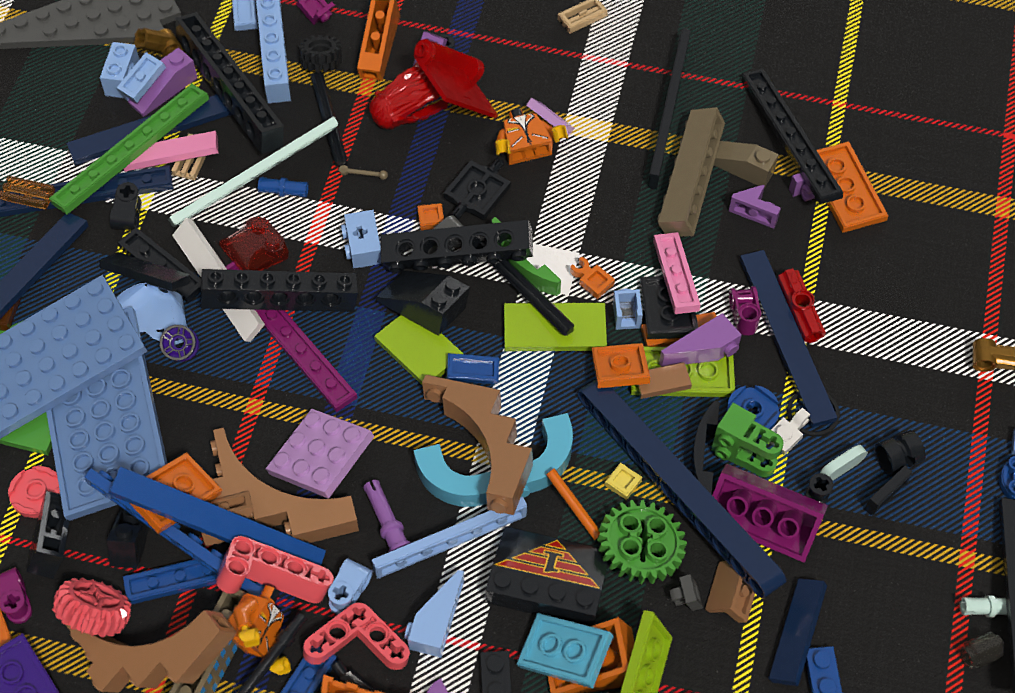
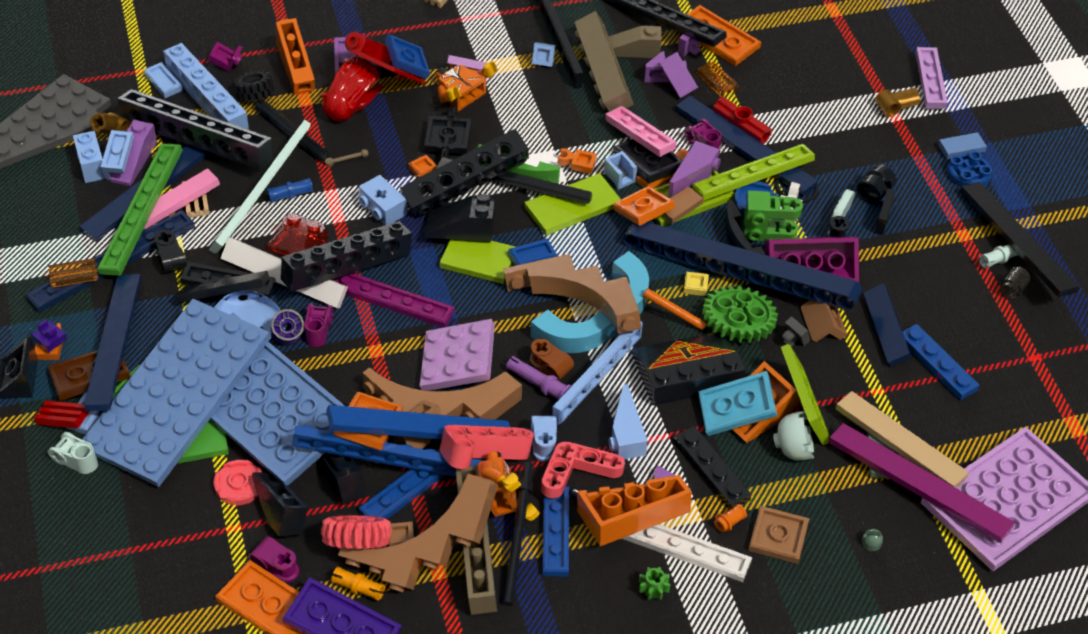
camera: 30 degrees left, 10 degrees down
none -> magenta piece [304,303,333,347]
none -> light orange pin [331,567,385,601]
none -> blue tile [385,34,430,79]
none -> medium nougat tile [389,522,414,546]
none -> dark orange piece [530,338,575,381]
none -> light blue tile [532,42,556,67]
none -> medium lavender tile [659,52,698,99]
none -> lime tile [692,144,815,201]
none -> clear orange tile [697,61,738,97]

